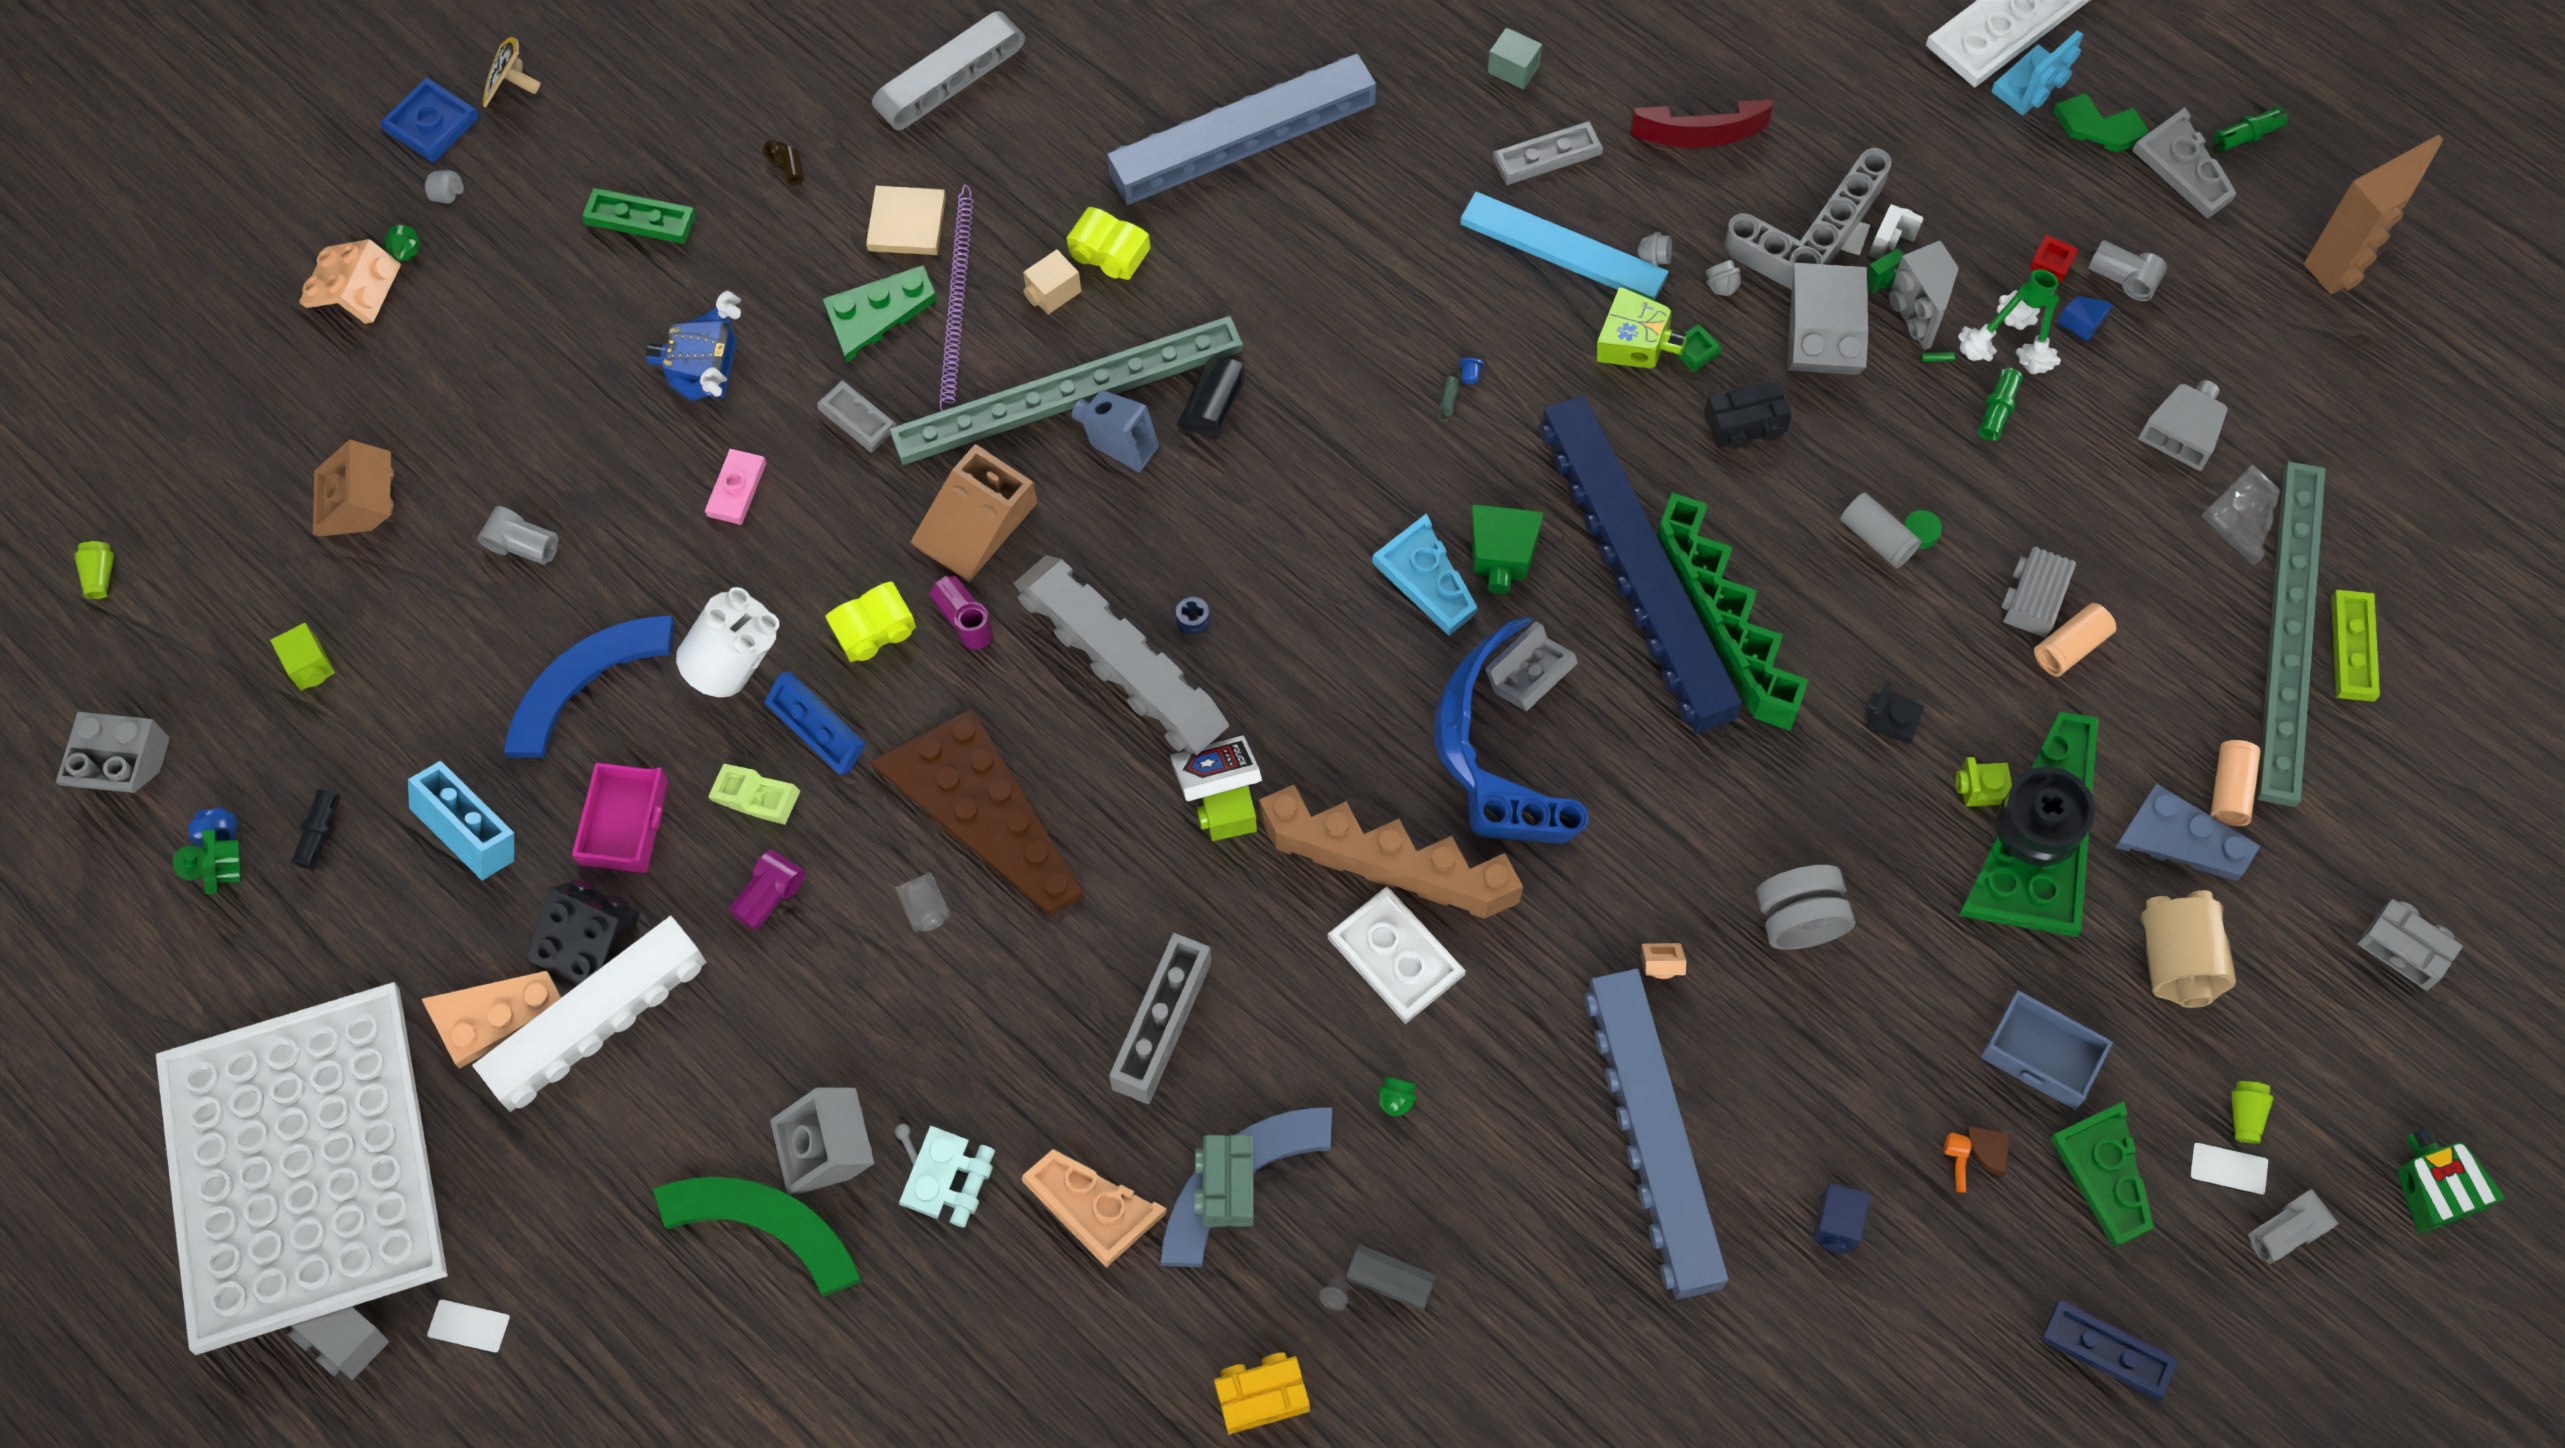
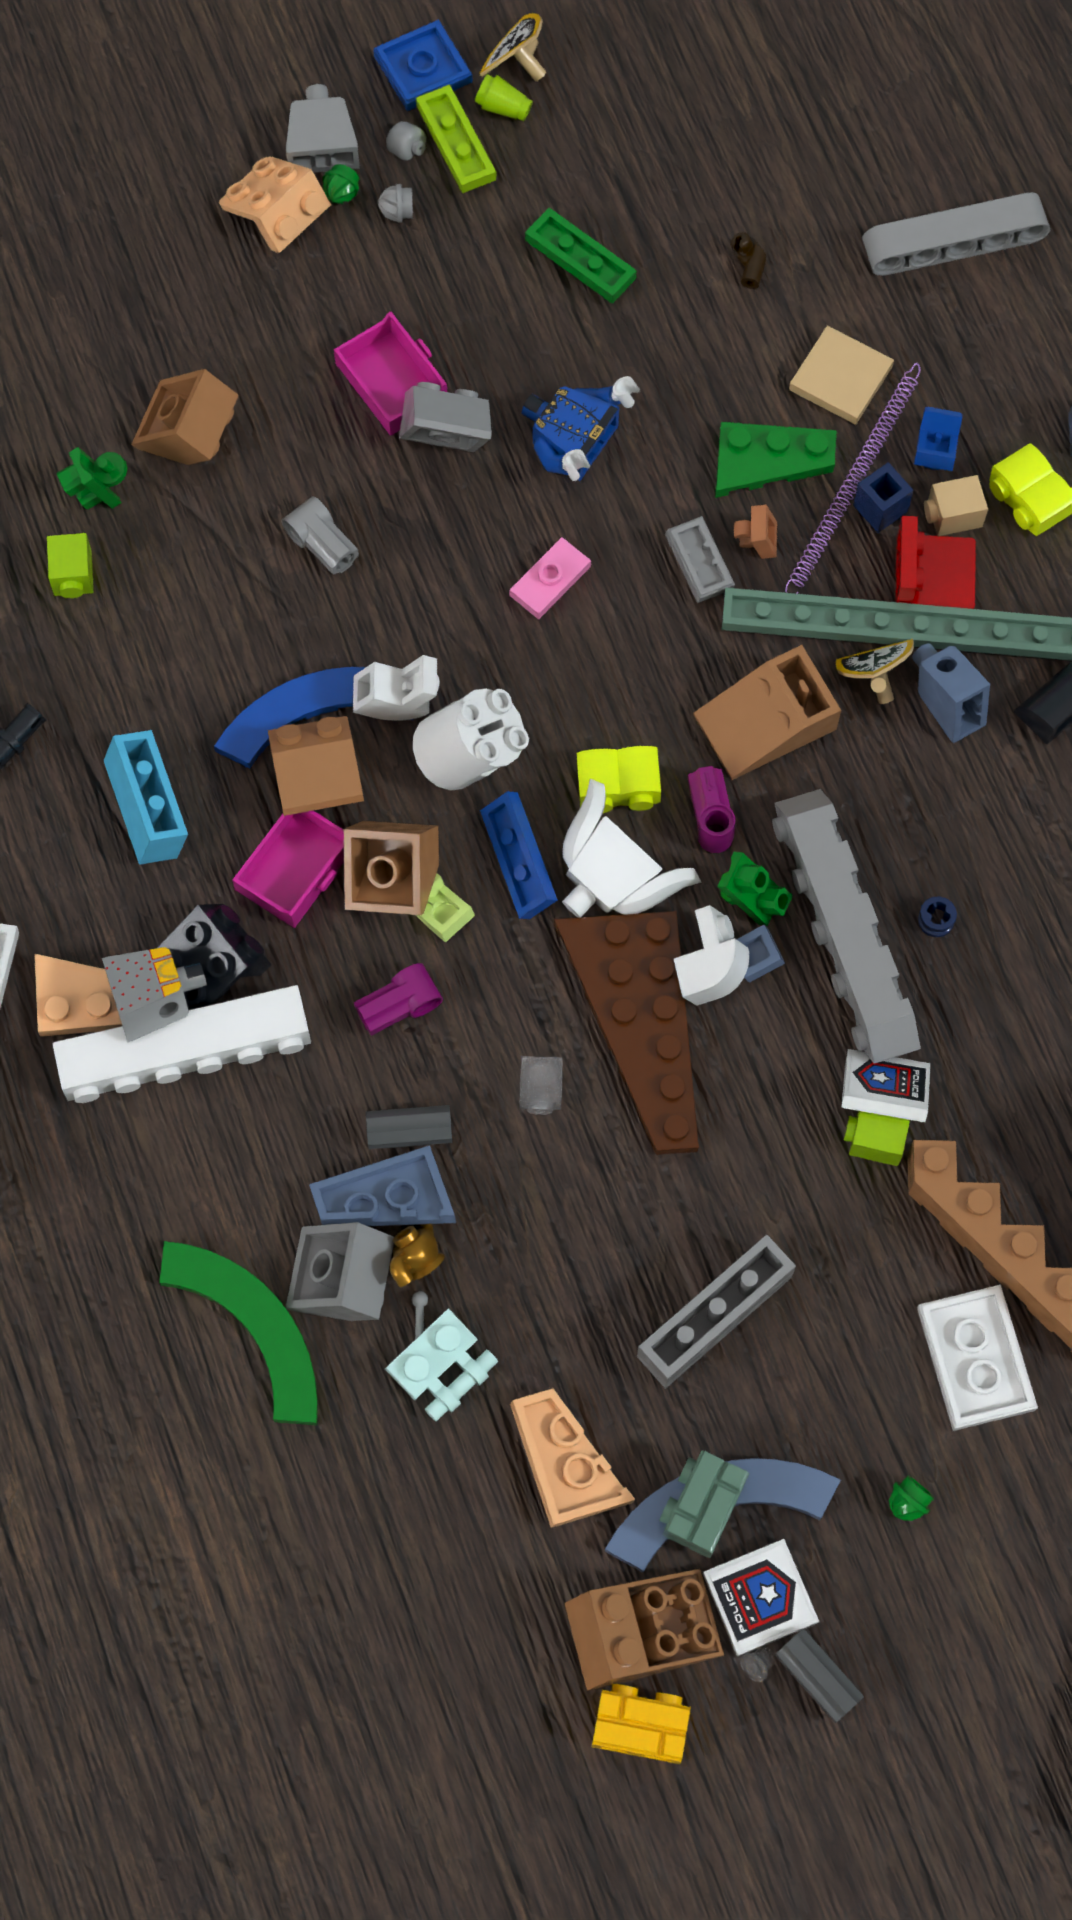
camera: 25 degrees right, 5 degrees up
none -> green hips [57,447,128,510]
none -> light grey torso [102,947,207,1042]
none -> medium nougat slope [268,716,364,816]
none -> light grey torso [286,84,360,172]
none -> sand blue wing [309,1145,456,1226]
none -> dark pink container [334,311,447,436]
none -> medium nougat slope [343,821,439,915]
none -> white brick [353,655,440,720]
none -> dark grey axle [366,1105,452,1149]
none -> light grey plate [378,184,413,223]
none -> pearl gold piece [390,1224,445,1287]
none -> light grey slope [399,382,492,452]
none -> lime plate [416,85,496,194]
none -> lime cone [475,74,533,122]
none -> white torso [562,778,702,918]
none -> medium nougat slope [564,1569,724,1691]
none -> white brick [674,905,749,1006]
none -> tile [703,1539,819,1657]
none -> green hips [717,852,792,926]
none -> nougat tile [734,504,777,559]
none -> sand blue plate [736,925,785,983]
none -> shield [835,639,914,704]
none -> dark blue brick [853,462,914,533]
none -> red bracket [895,516,976,609]
none -> blue bracket [914,407,963,471]

